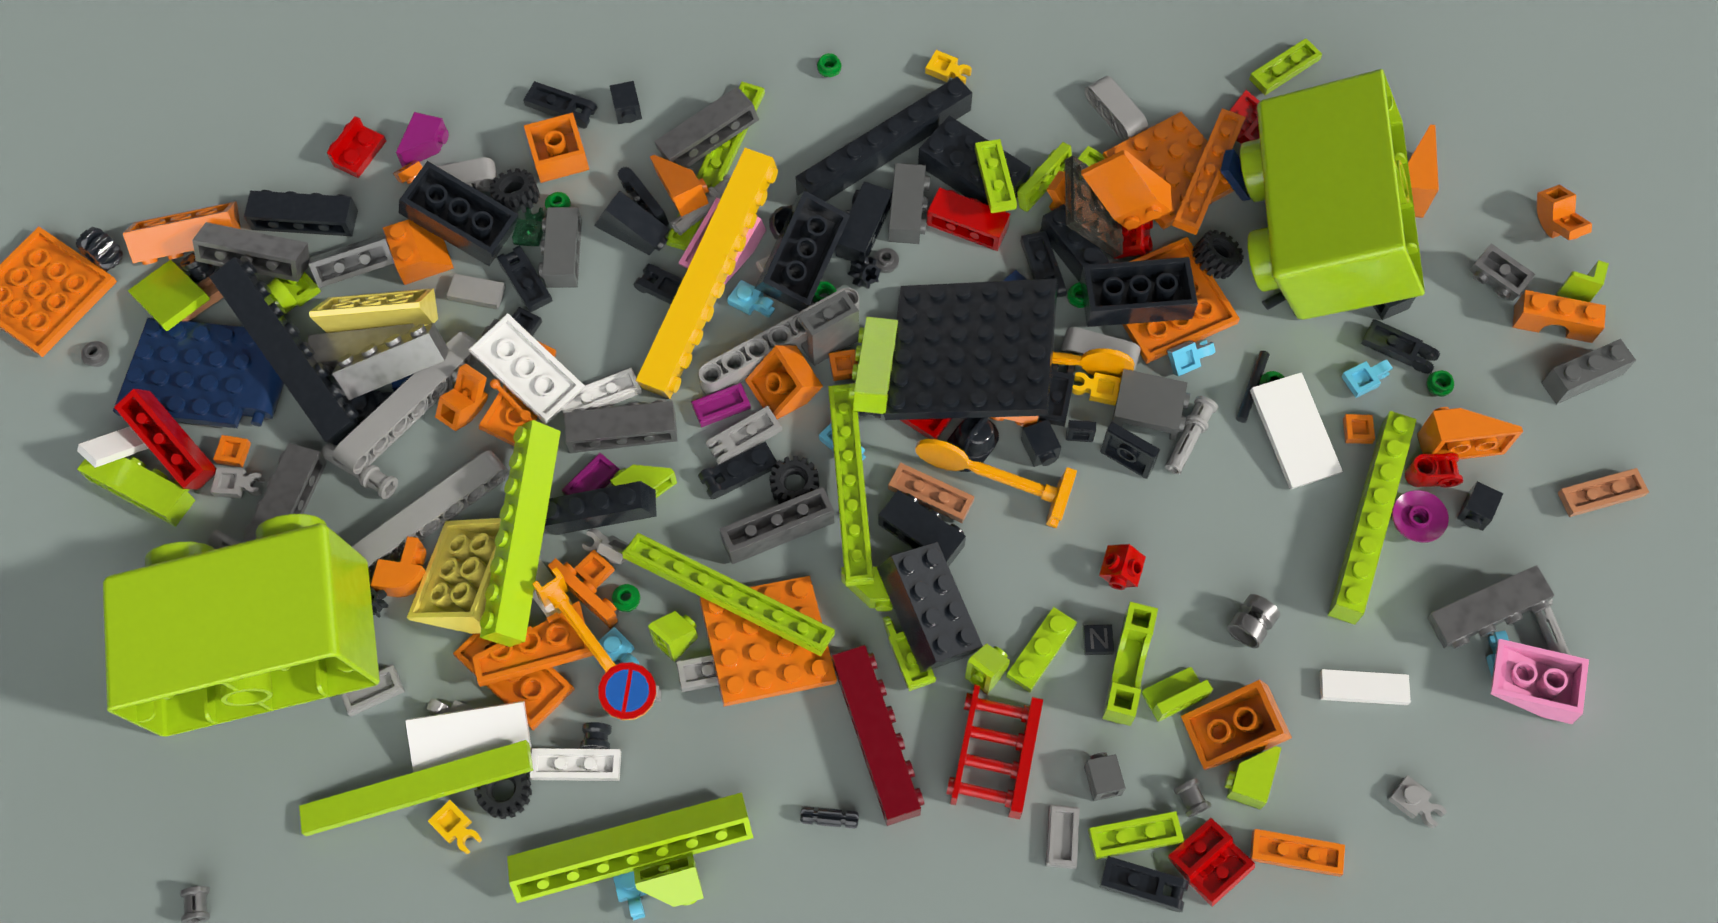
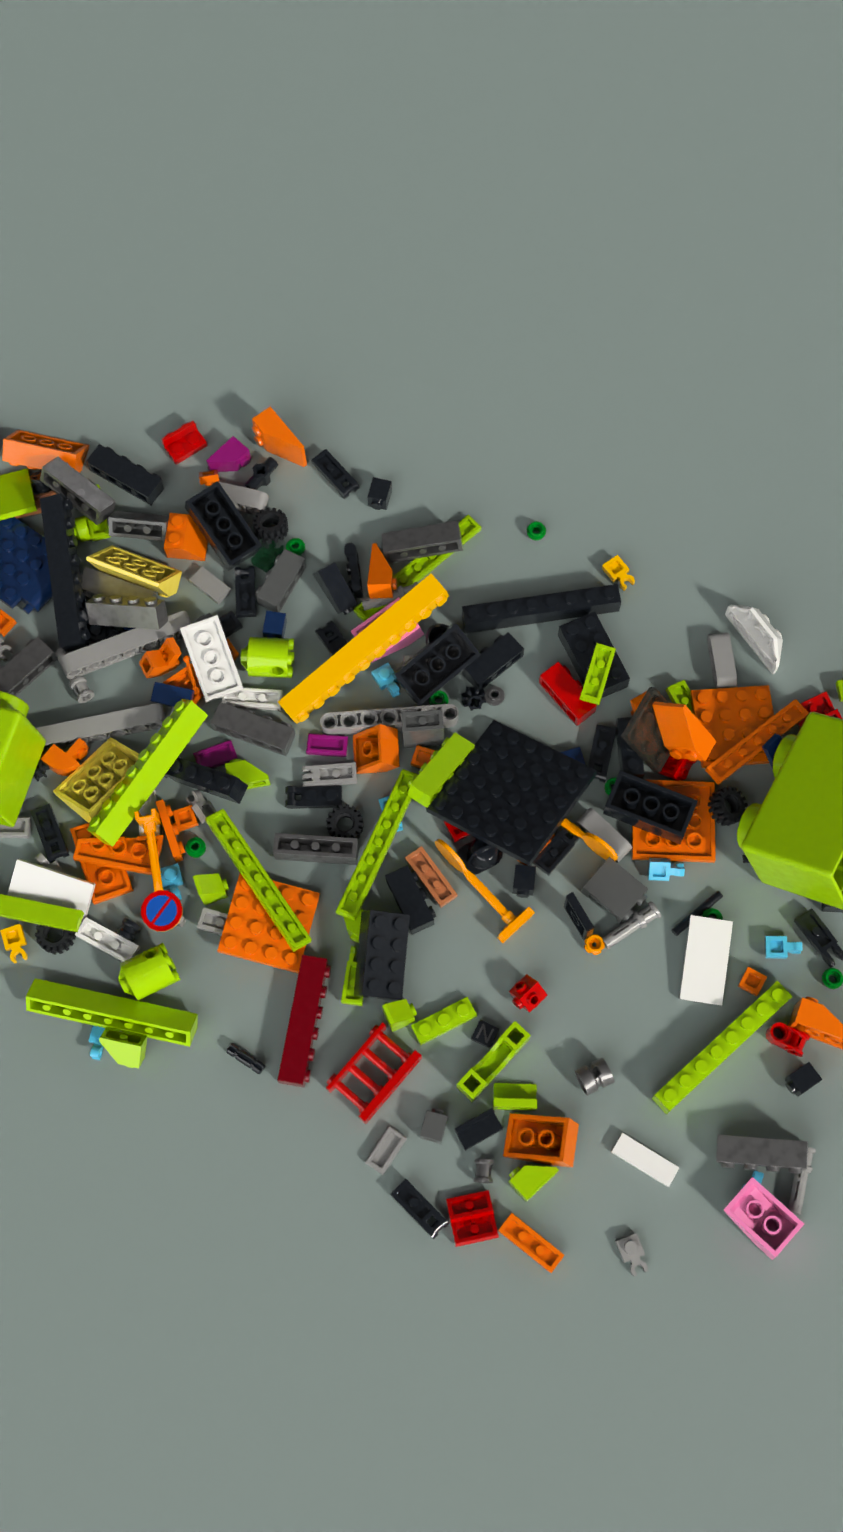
camera: 30 degrees right, 5 degrees up
orange brick [524,112,589,183] -> none
dark grey brick [889,163,930,244] -> none
lime plate [1017,142,1073,212] -> none
black tile [1066,420,1096,442] -> none
yellow plate [1072,372,1121,406] -> none
lime plate [1088,811,1184,860] -> none
magenta dish [1392,490,1449,543] -> none
none -> black plate [30,803,70,863]
none -> lime cylinder [118,943,181,1001]
none -> dark blue tile [150,682,195,707]
none -> lime cylinder [241,637,295,678]
none -> black axle [245,457,278,490]
none -> orange slope [252,406,307,467]
none -> dark blue brick [262,611,287,638]
none -> black panel [455,1107,503,1151]
none -> light orange plate [584,934,605,955]
none -> white wedge [725,604,783,675]

